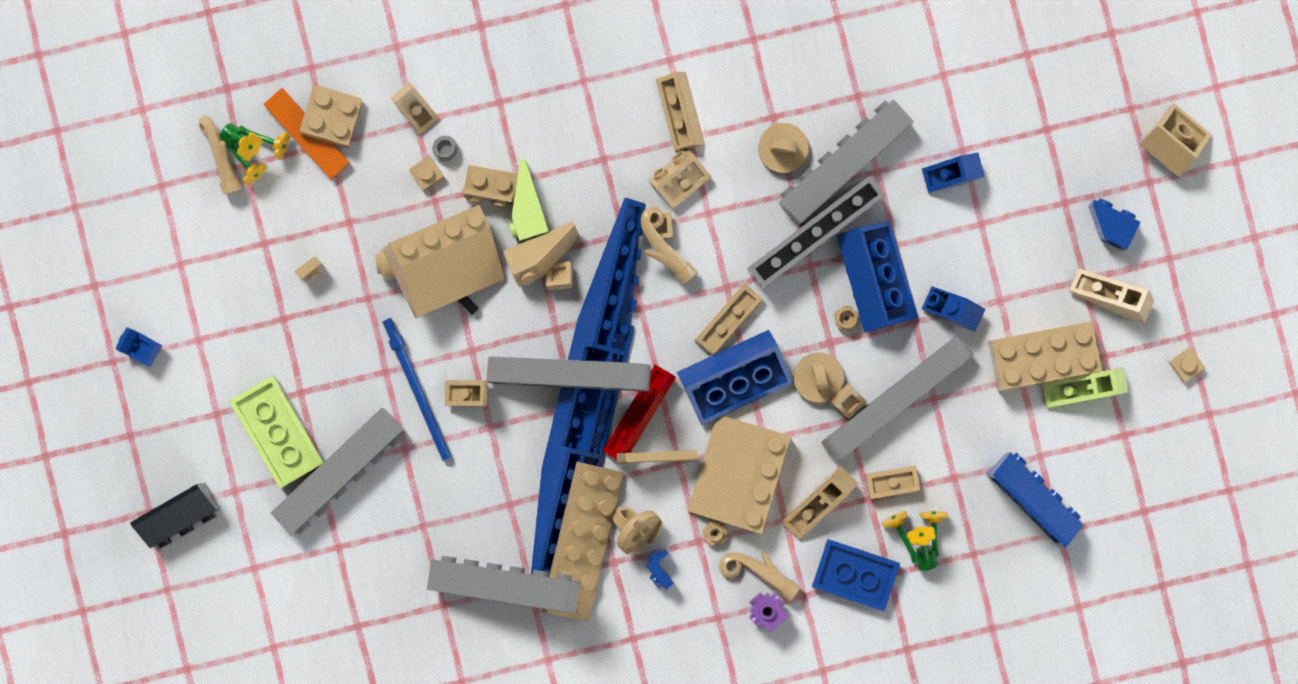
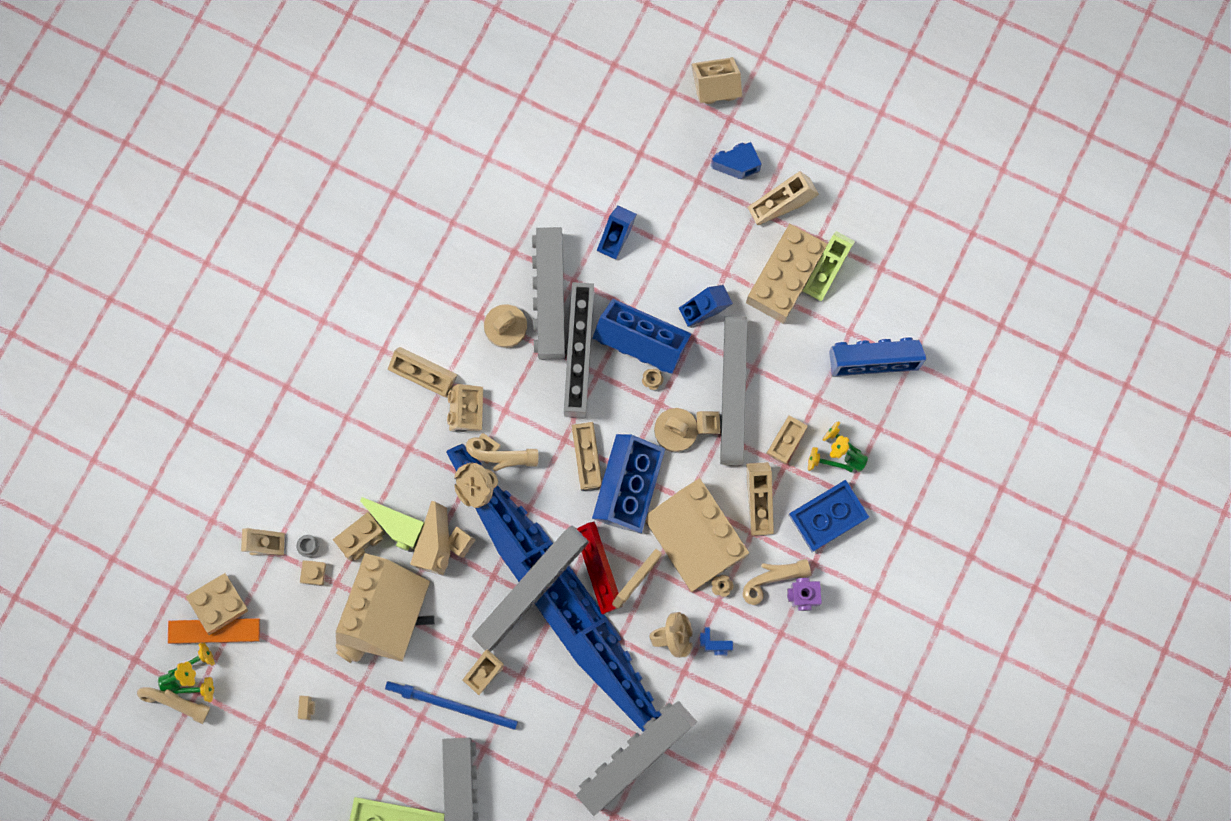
camera: 55 degrees left, 10 degrees down
tan plate [541,462,624,621] -> none
tan plate [1169,347,1206,383] -> none
none -> tan tile [454,463,498,508]

